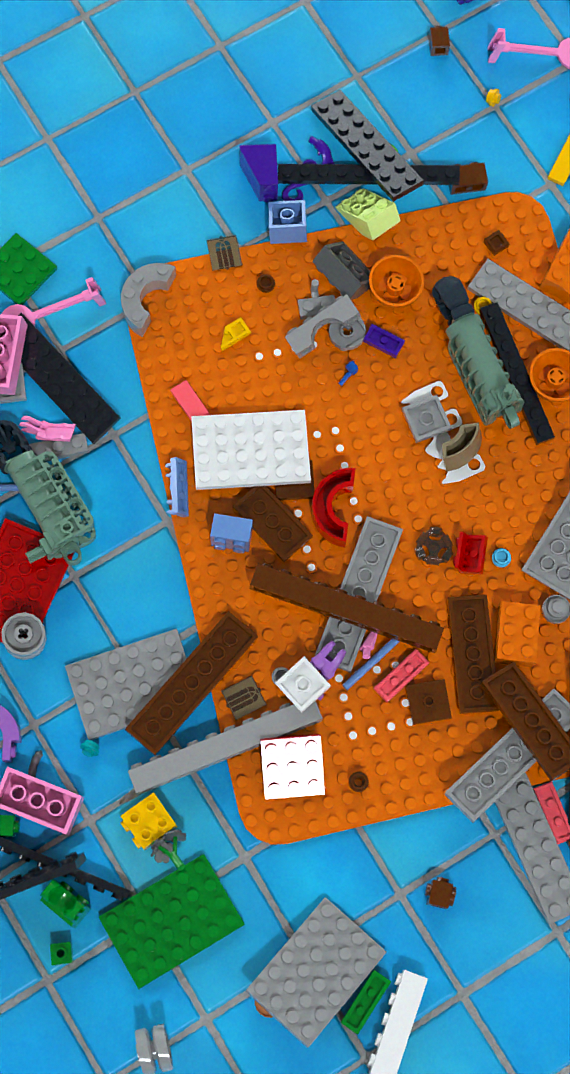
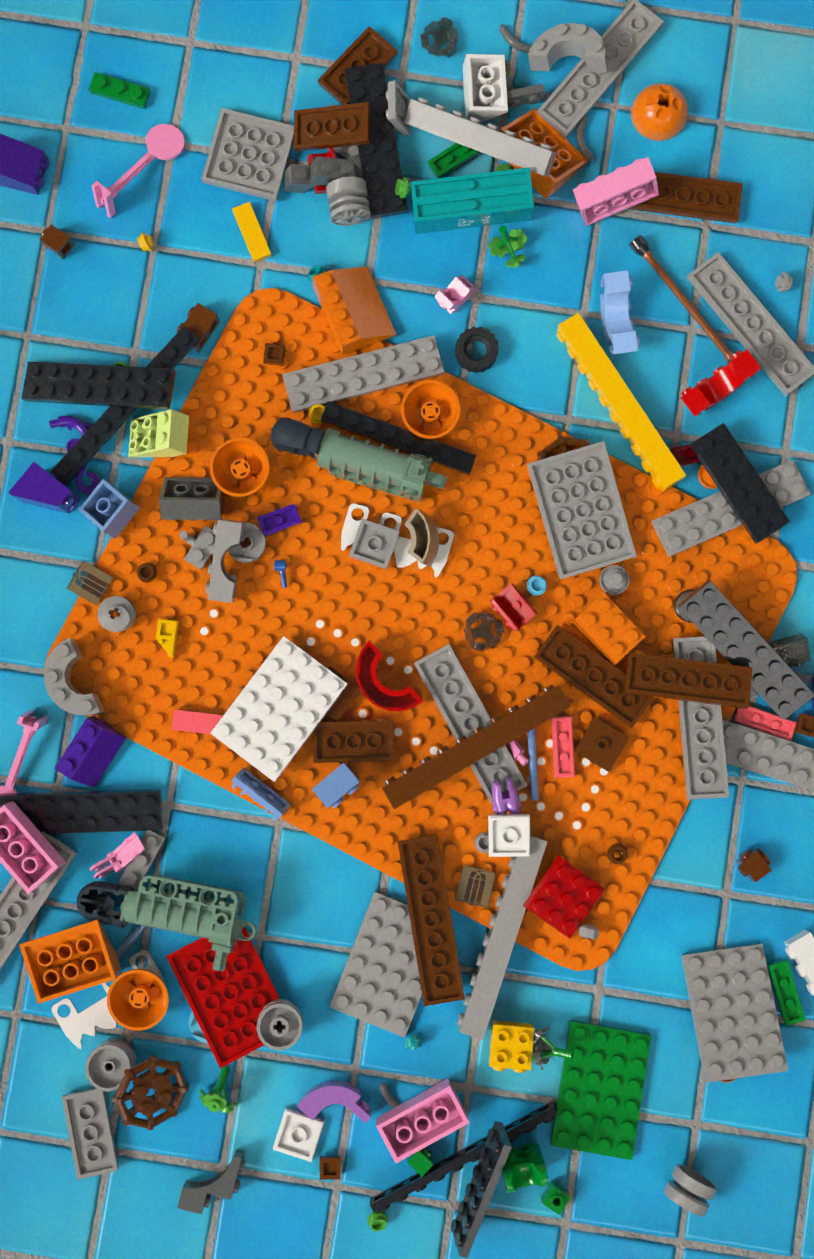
camera: 45 degrees left, 10 degrees up
none -> dark purple slope [54,716,127,788]
none -> light grey piece [97,596,136,632]
none -> light grey tile [578,924,599,939]

